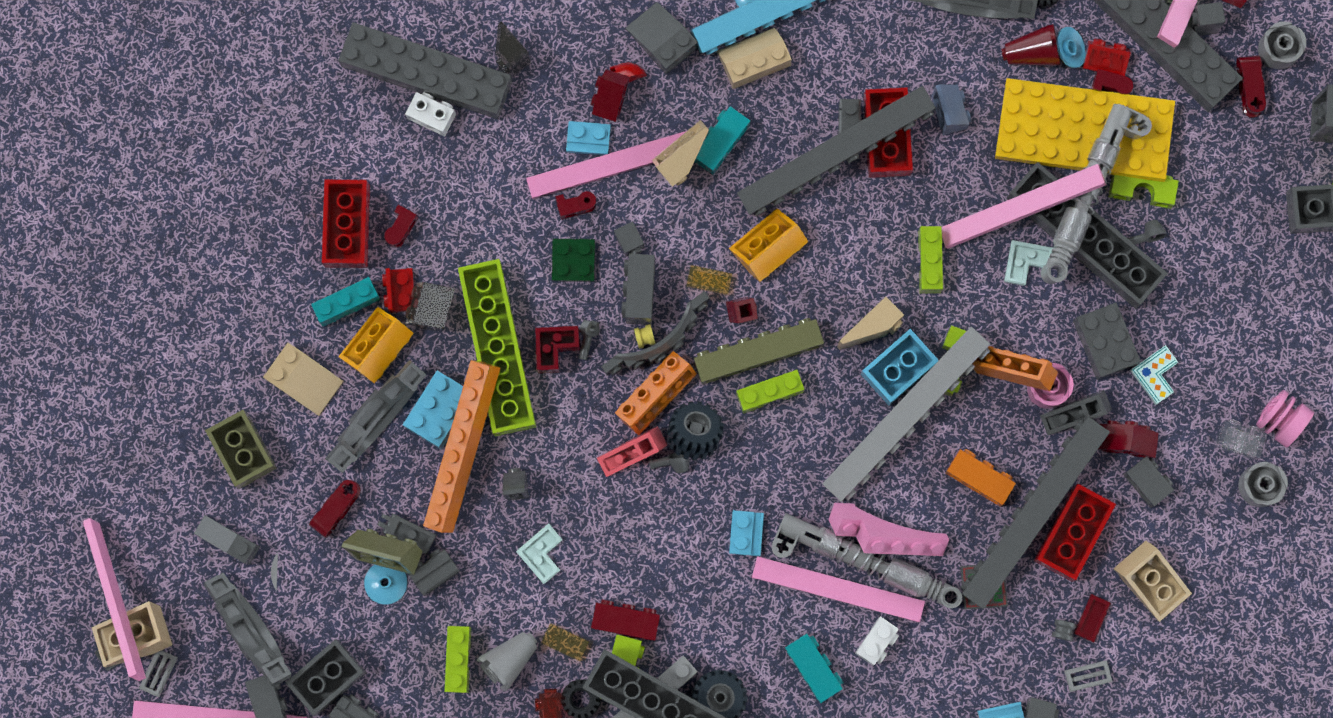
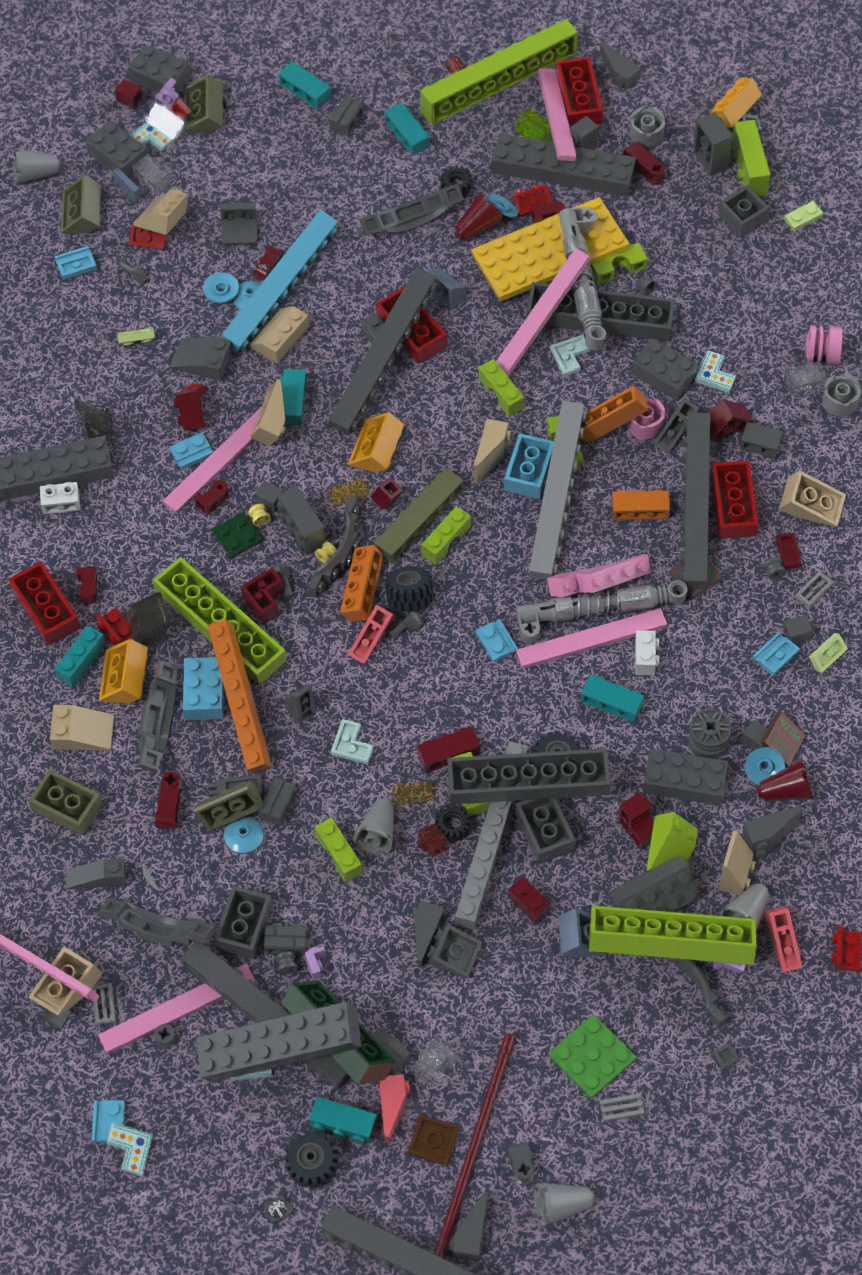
camera: 35 degrees left, 20 degrees down
none -> light yellow wheel [248,504,271,527]

